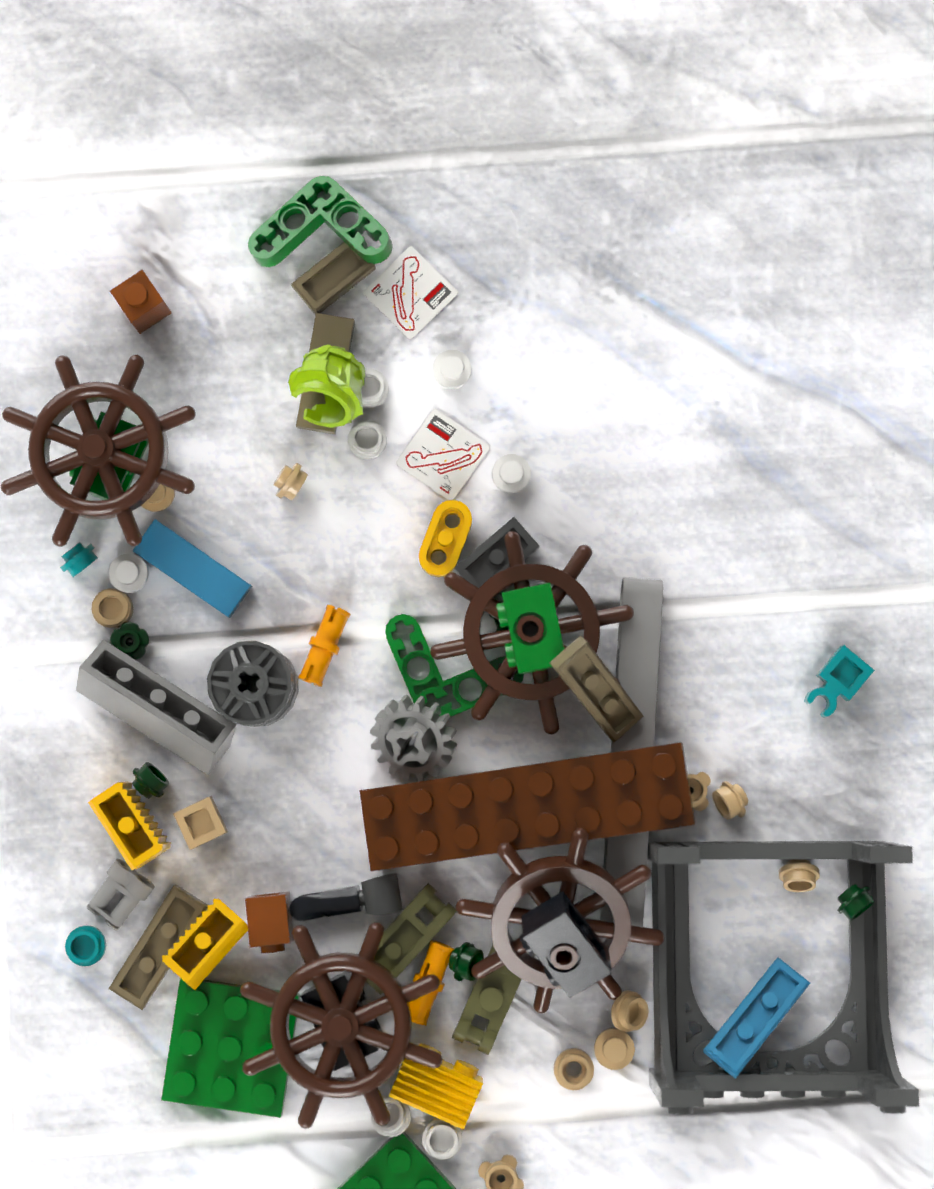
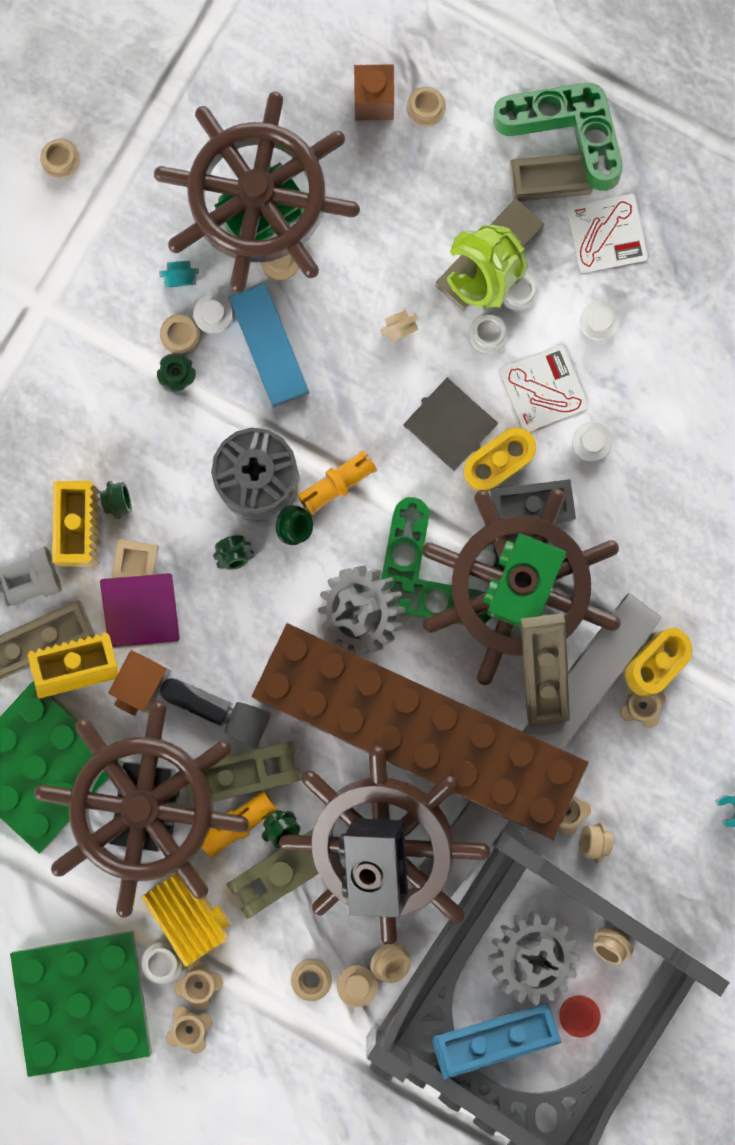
camera: 30 degrees right, 0 degrees up
light grey brick [76,640,237,775] -> none
white plate [371,1095,411,1137] -> none
dark green plate [837,884,875,921] -> none
none -> magenta sticker [100,573,180,647]
none -> tan plate [174,960,224,1010]
none -> dark green plate [213,535,255,570]
none -> dark green plate [275,505,313,545]
none -> clear smoke piece [403,377,498,472]
none -> tan plate [407,87,446,127]
none -> light grey gear [488,911,580,1005]
none -> clear red plate [559,995,601,1038]
none -> tan plate [620,686,666,728]
none -> yellow plate [625,628,693,696]

